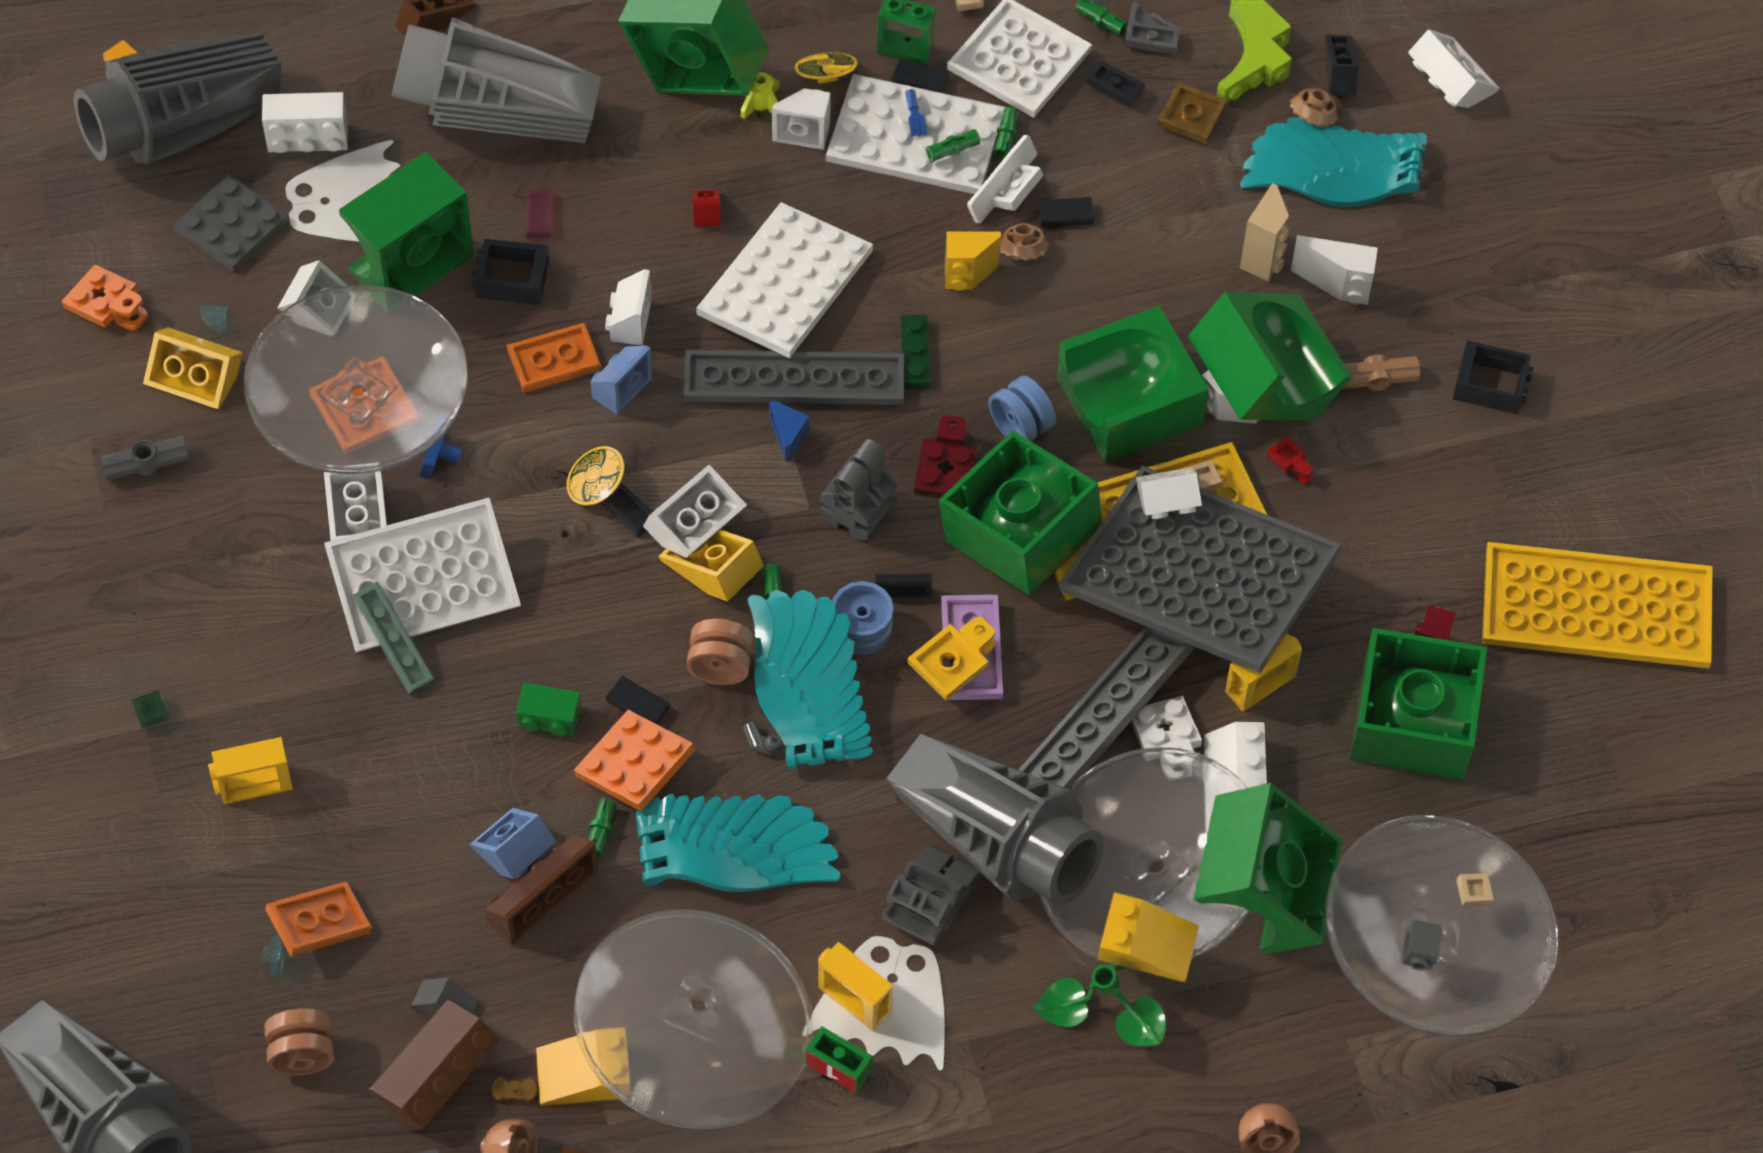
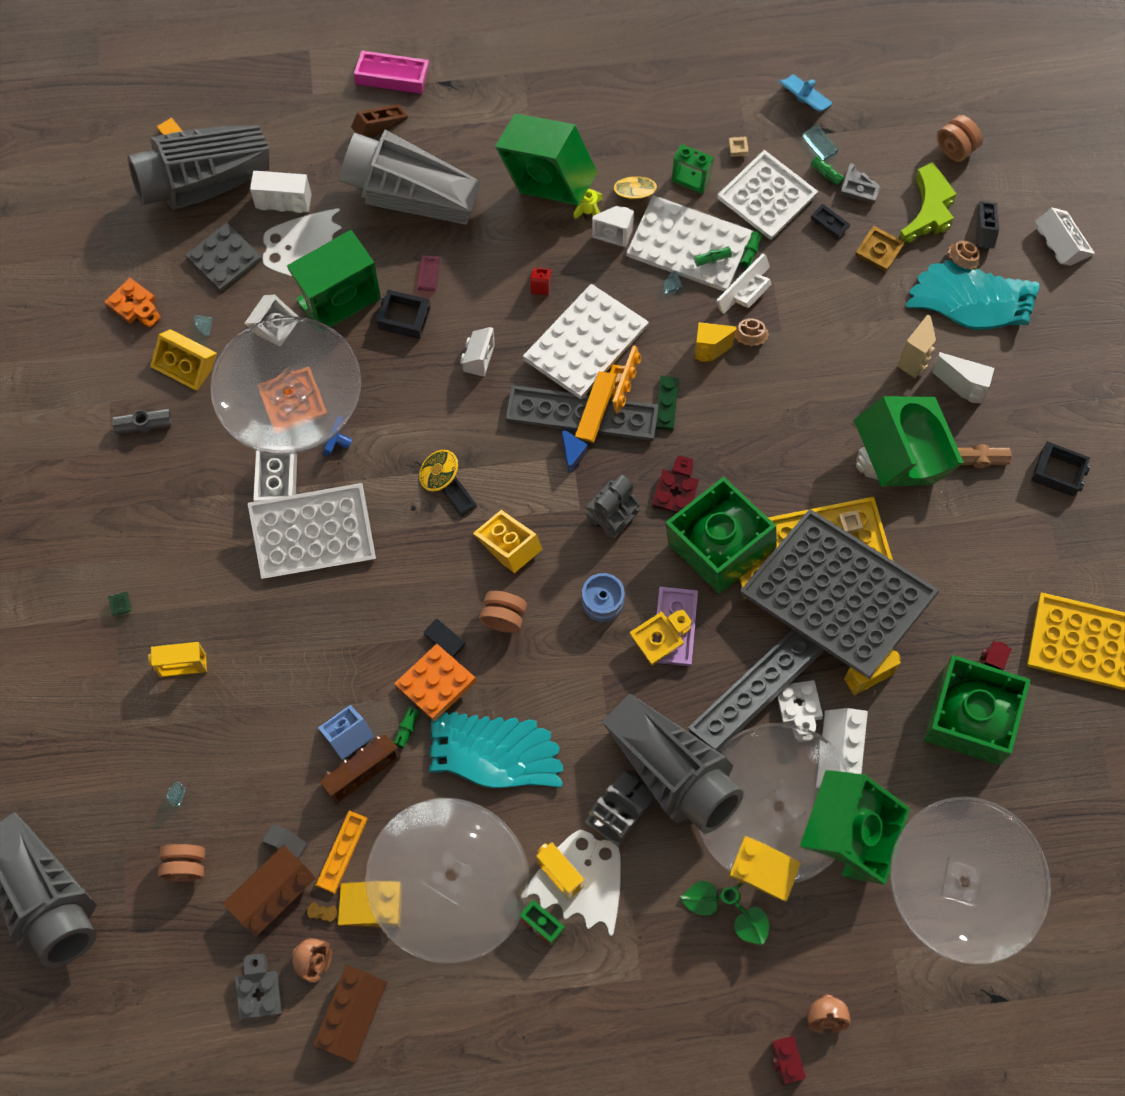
camera: 10 degrees right, 10 degrees up
orange tile [265,881,372,957] -> none
sand green tile [352,581,434,694] -> none
orange tile [507,322,602,393] -> none
green brick [516,683,582,736] -> none
medium blue slope [590,345,652,414] -> none
white slope [643,465,747,558] -> none
dark grey arm [743,722,781,755] -> none
teal animal [747,590,873,770] -> none
green piece [764,563,782,599] -> none
black tile [875,574,932,597] -> none
black tile [891,58,949,93] -> none
blue piece [905,89,927,137] -> none
medium blue wheel [988,376,1056,441] -> none
black tile [1038,197,1094,227] -> none
green piece [1057,306,1209,463] -> none
white slope [1136,467,1202,519] -> none
red plate [1266,436,1314,485] -> none
dark grey brick [1402,919,1442,970] -> none
tan plate [1456,873,1494,907] -> none
none -> light orange tile [315,811,368,894]
none -> light orange tile [575,371,617,443]
none -> light orange bracket [610,346,641,413]
none -> clear light blue tile [664,271,682,294]

